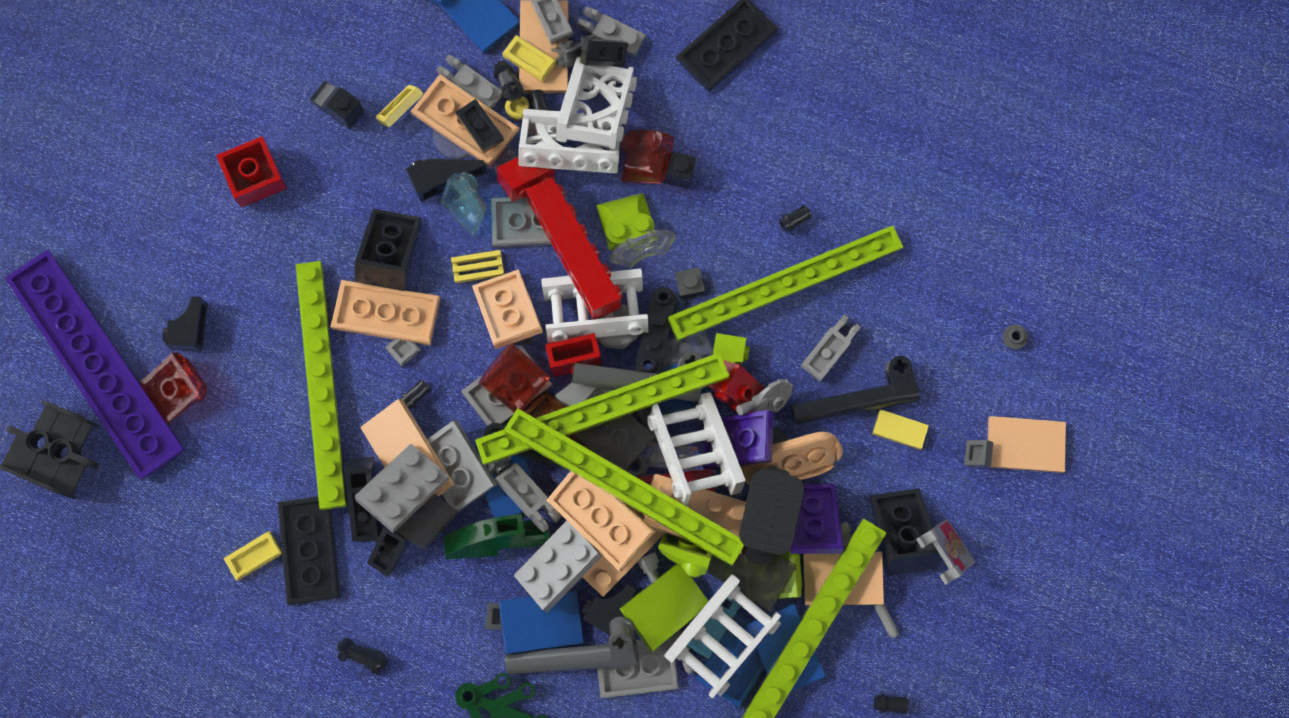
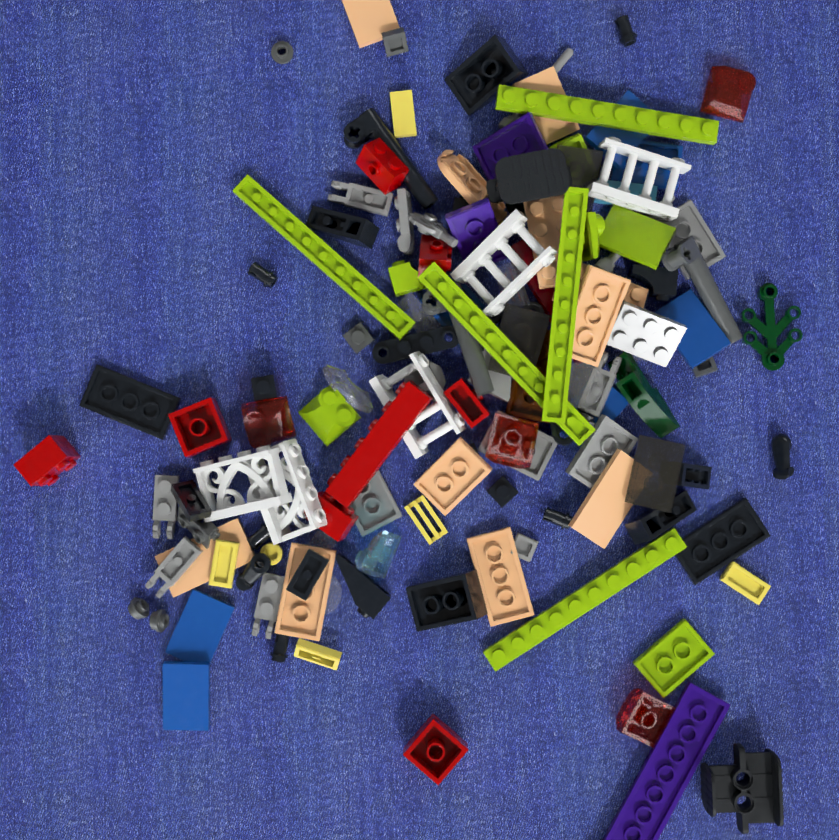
camera: 110 degrees left, 10 degrees up
black arch [162,296,208,352] -> none
black arch [310,81,364,130] -> none
light grey plate [355,443,449,533] -> none
light grey flag [916,519,975,585] -> none
none -> red brick [168,397,232,457]
none -> black pin [270,634,290,662]
none -> black slope [306,206,380,249]
none -> red brick [355,137,410,195]
none -> light grey hinge [394,188,415,255]
none -> black plate [487,476,519,508]
none -> clear tile [568,362,604,408]
none -> lime tile [632,618,715,699]

